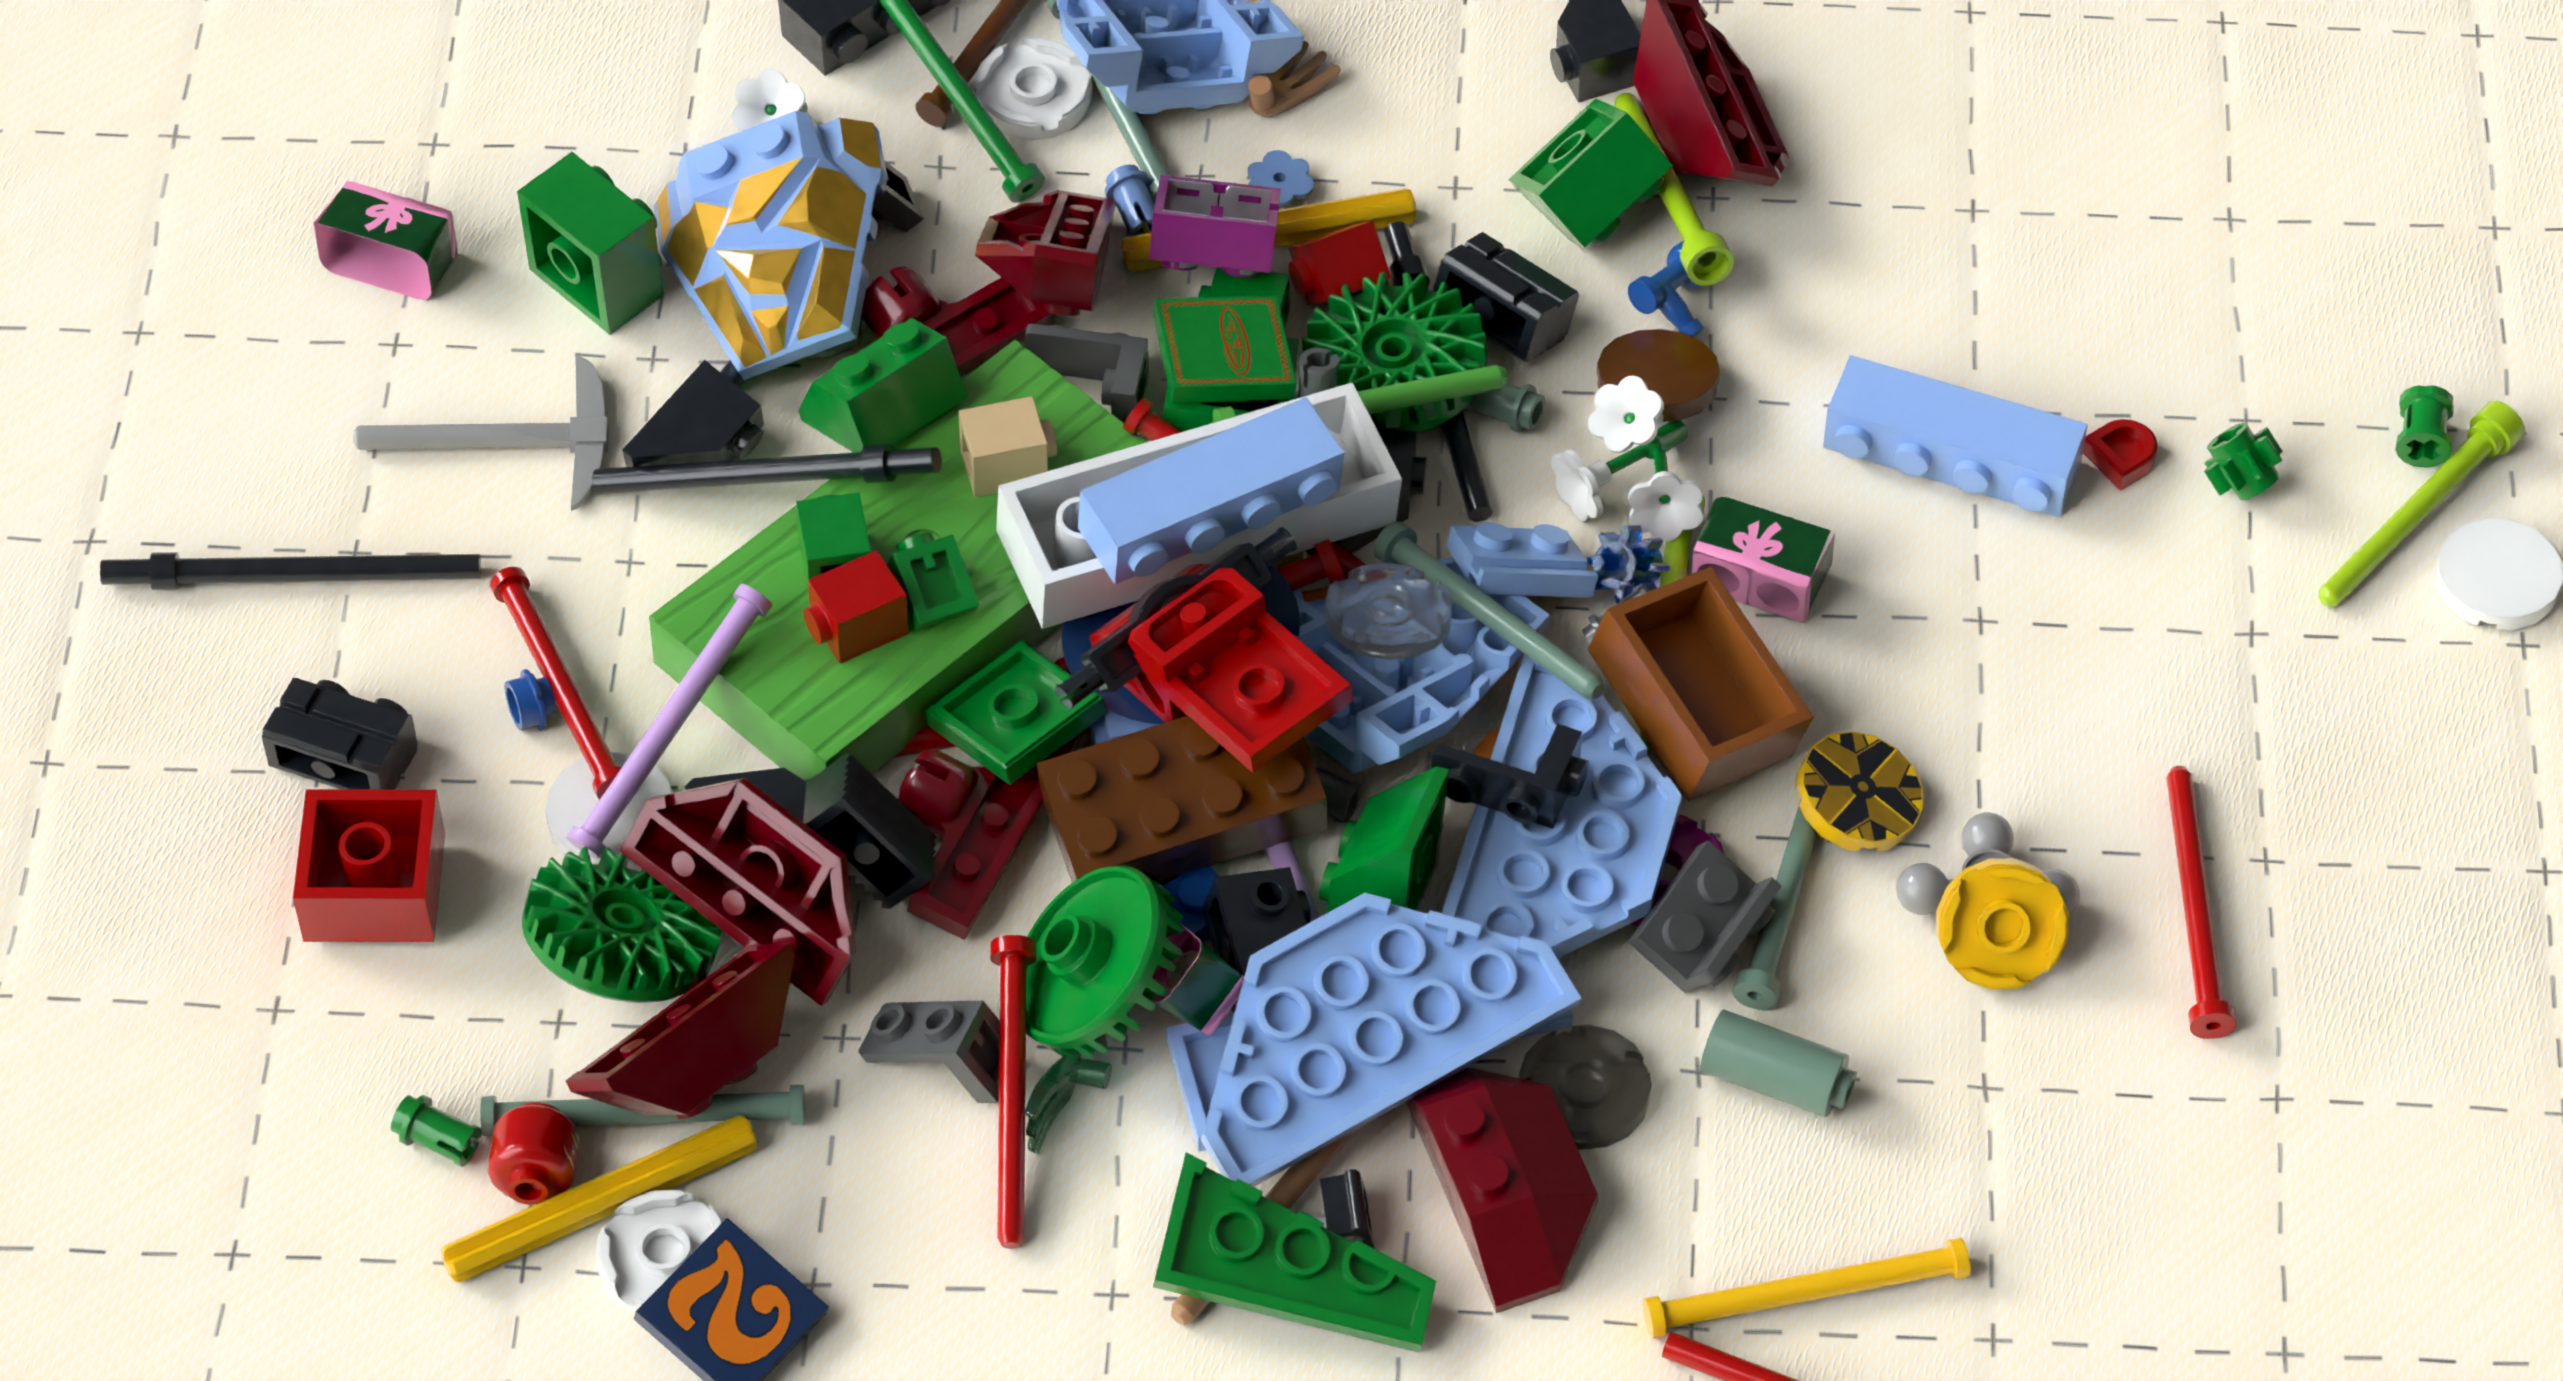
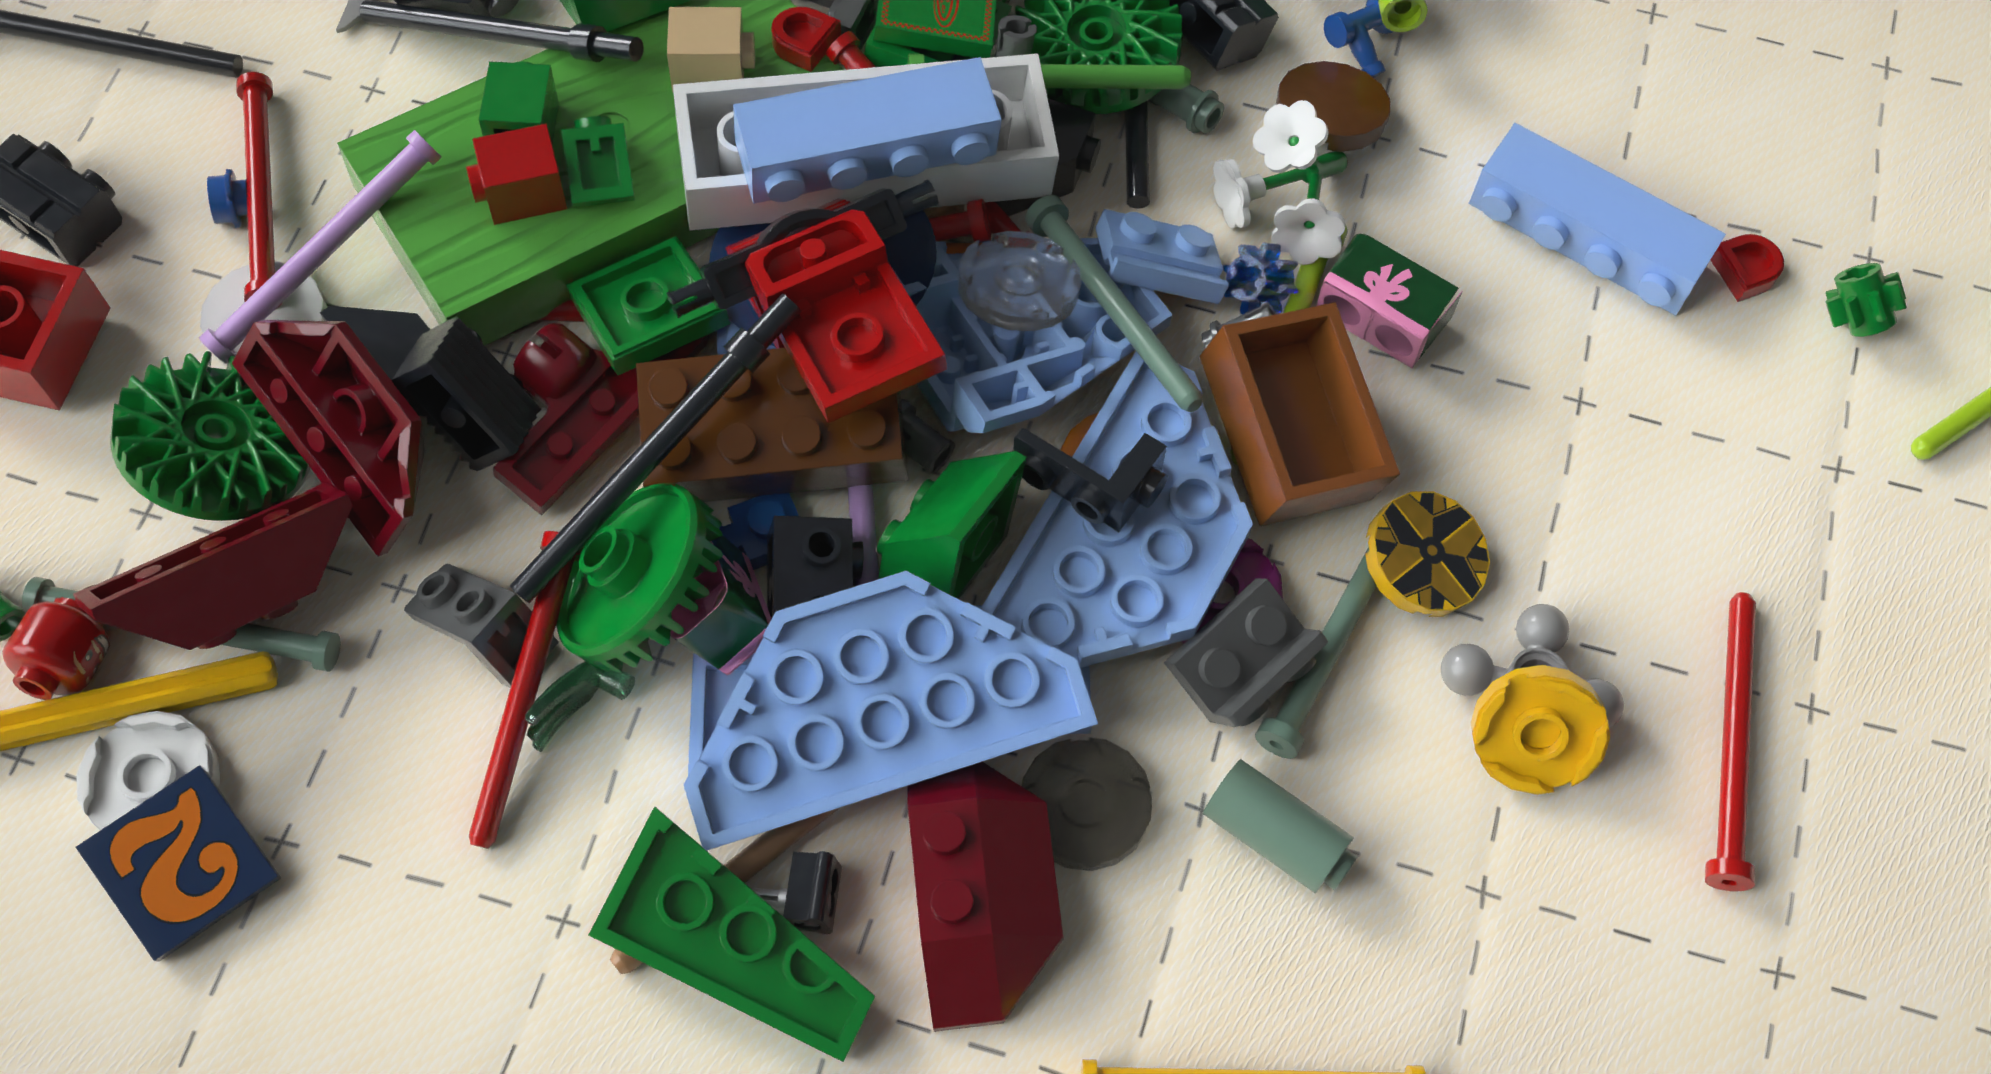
camera: 10 degrees right, 10 degrees up
none -> black bar [510,293,802,603]
none -> red tile [771,7,841,72]

